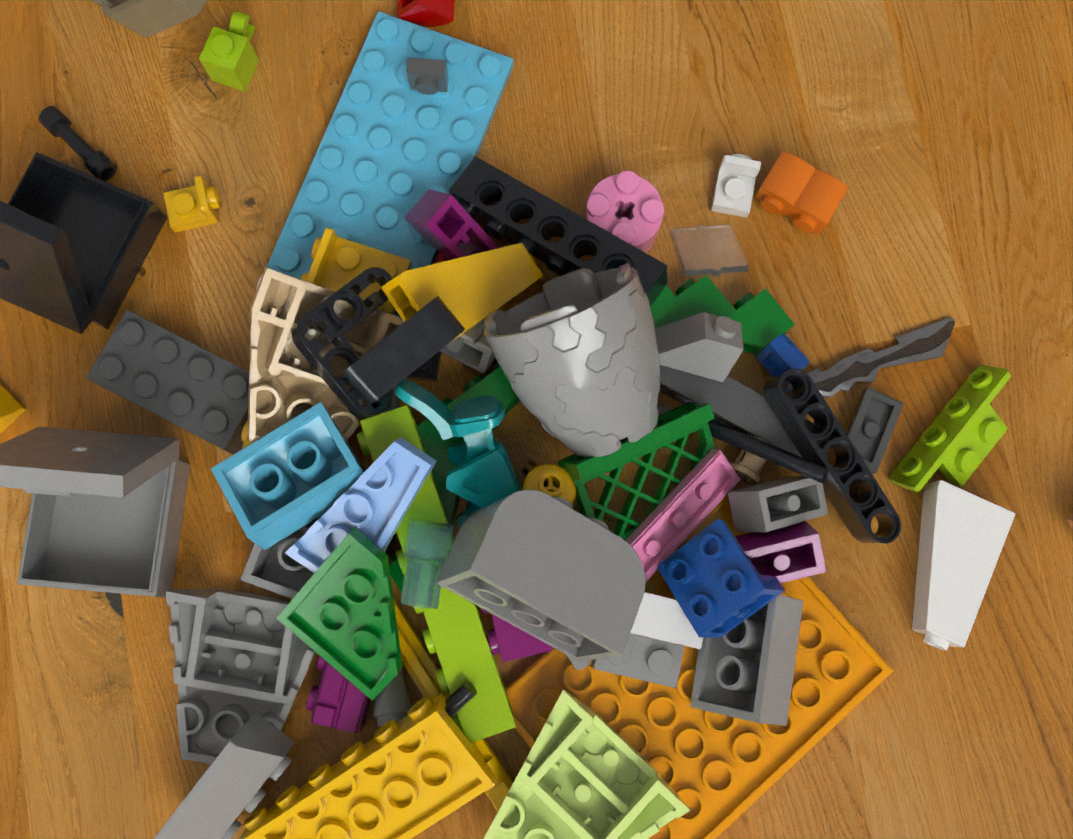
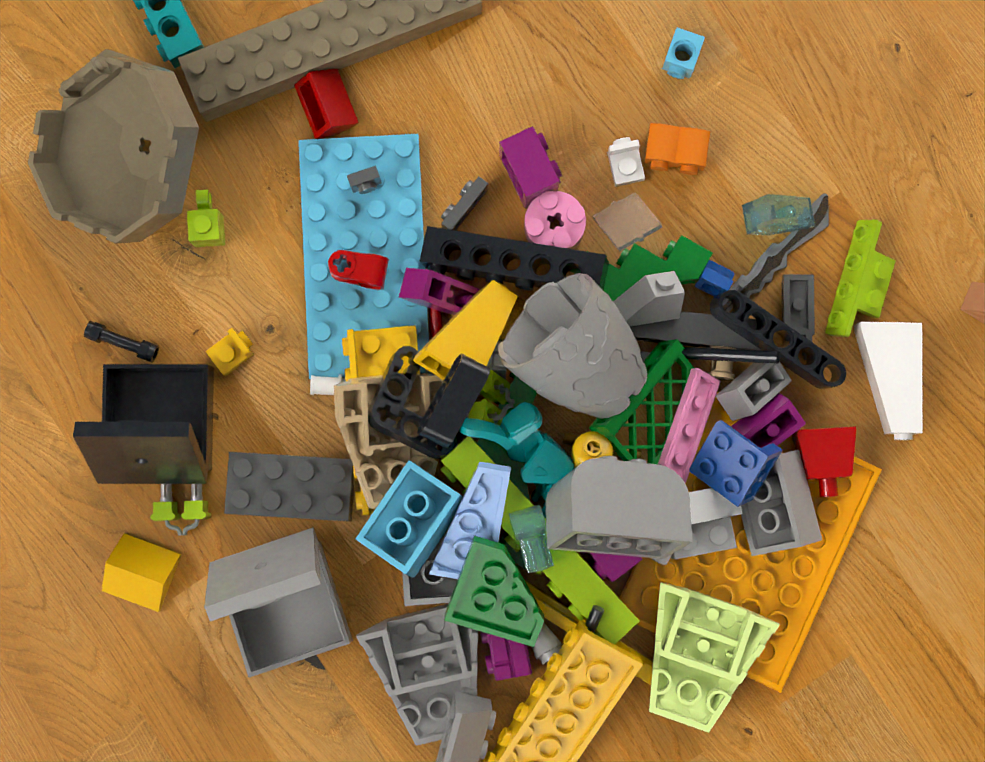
camera: 20 degrees left, 5 degrees up
none -> lime piece [150,484,211,535]
none -> red piece [328,250,389,290]
none -> dark grey plate [441,176,489,231]
none -> lime piece [466,370,514,426]
none -> magenta brick [499,126,562,209]
none -> medium azure brick [662,27,705,79]
none -> clear light blue slope [742,194,815,236]
none -> red torso [792,426,856,497]

